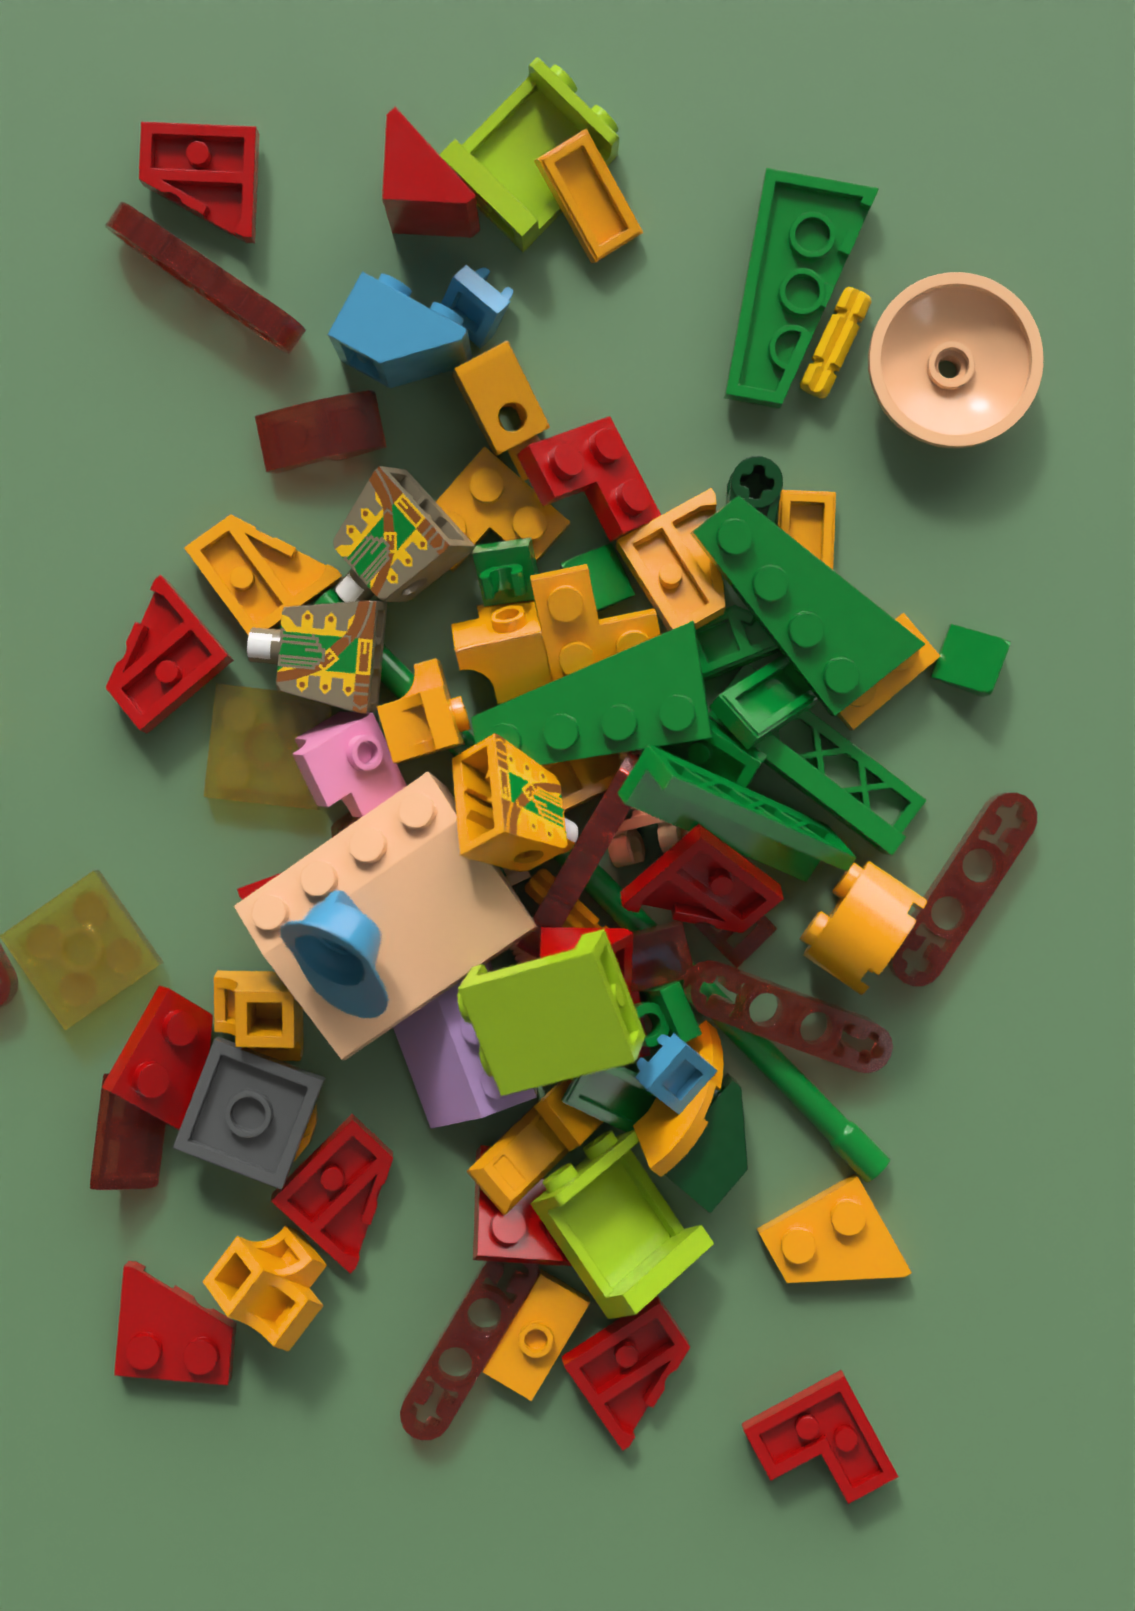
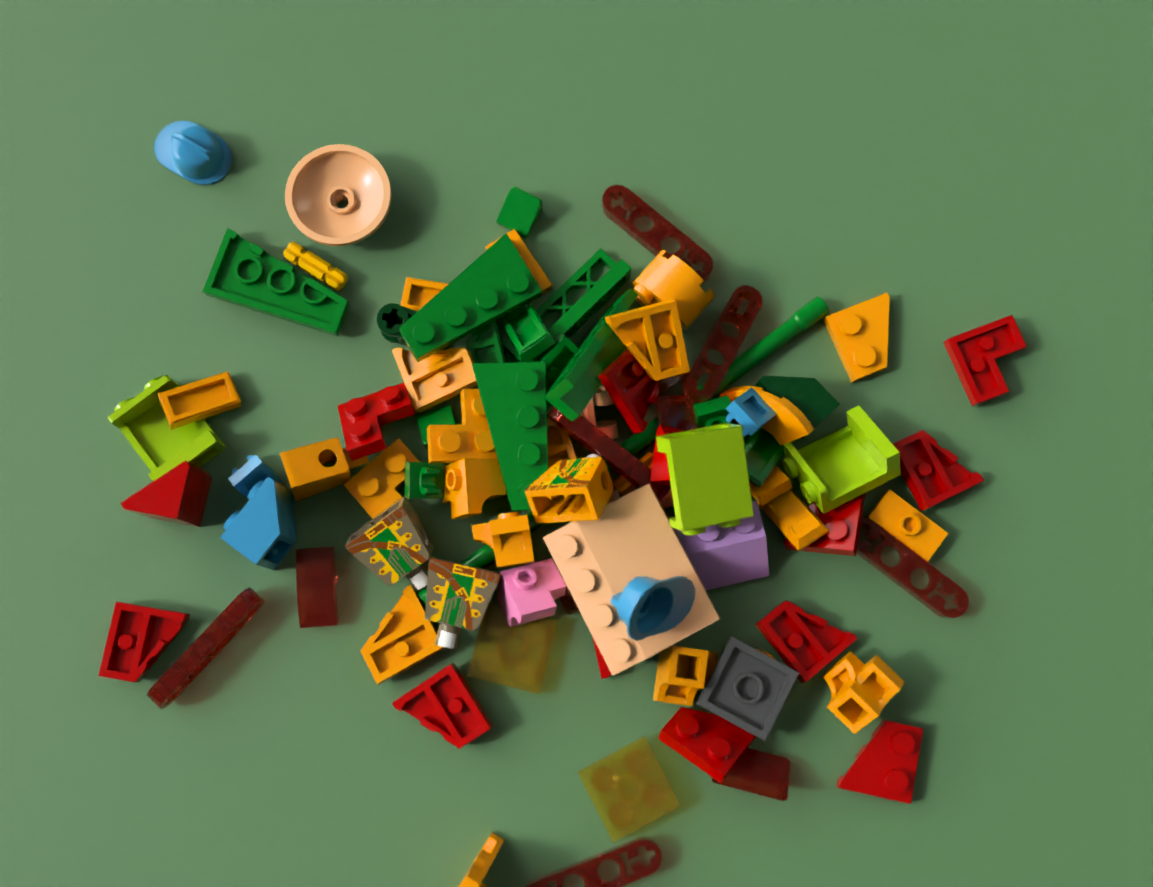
camera: 80 degrees left, 10 degrees down
none -> dark azure piece [154,121,232,185]
none -> light orange wing [605,299,690,381]

